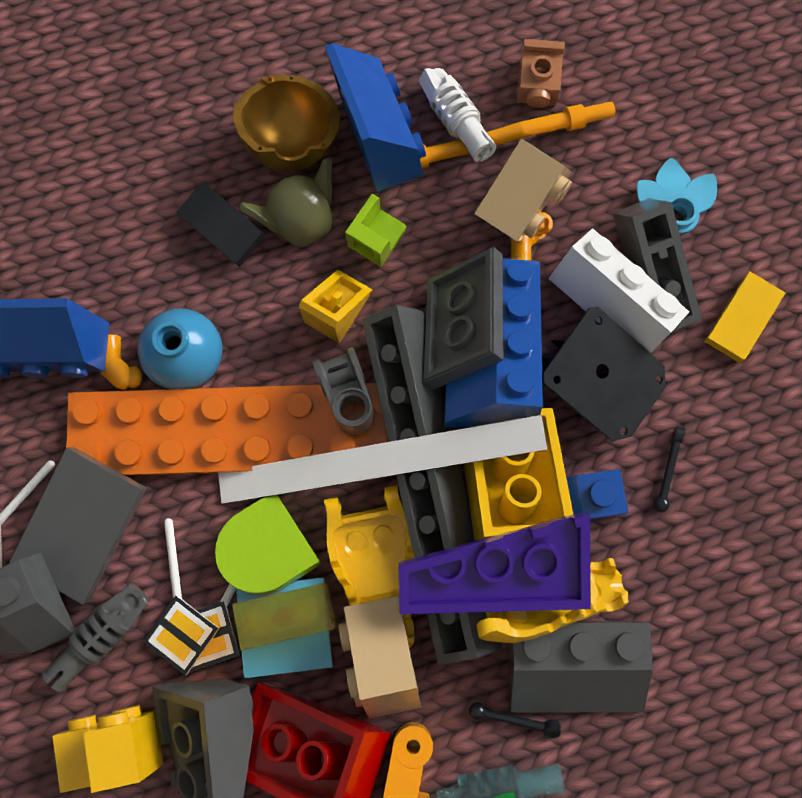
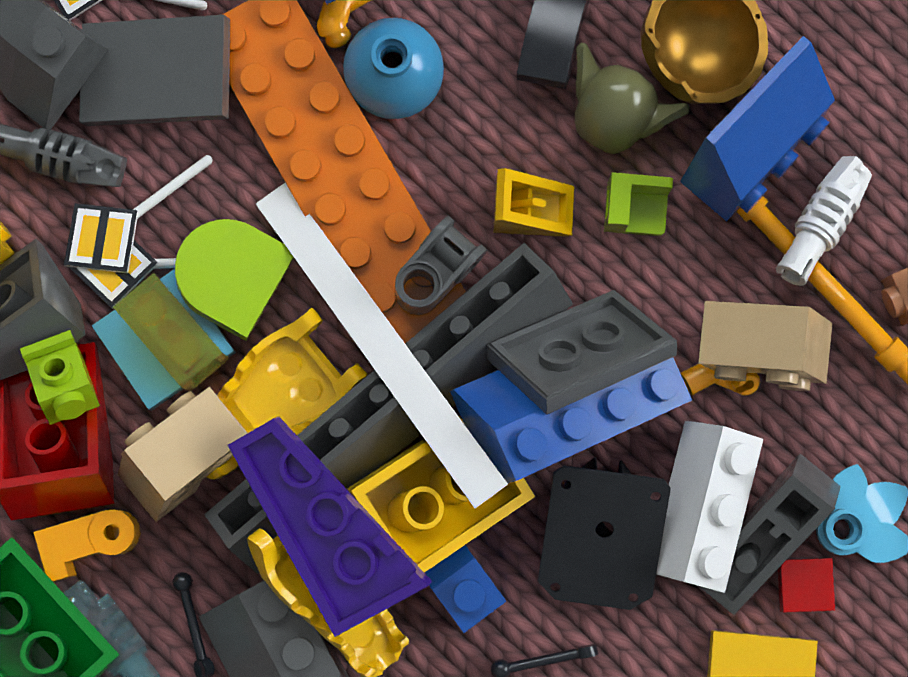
camera: 60 degrees right, 5 degrees up
none -> lime brick [20,330,100,425]
none -> red tile [778,558,835,613]

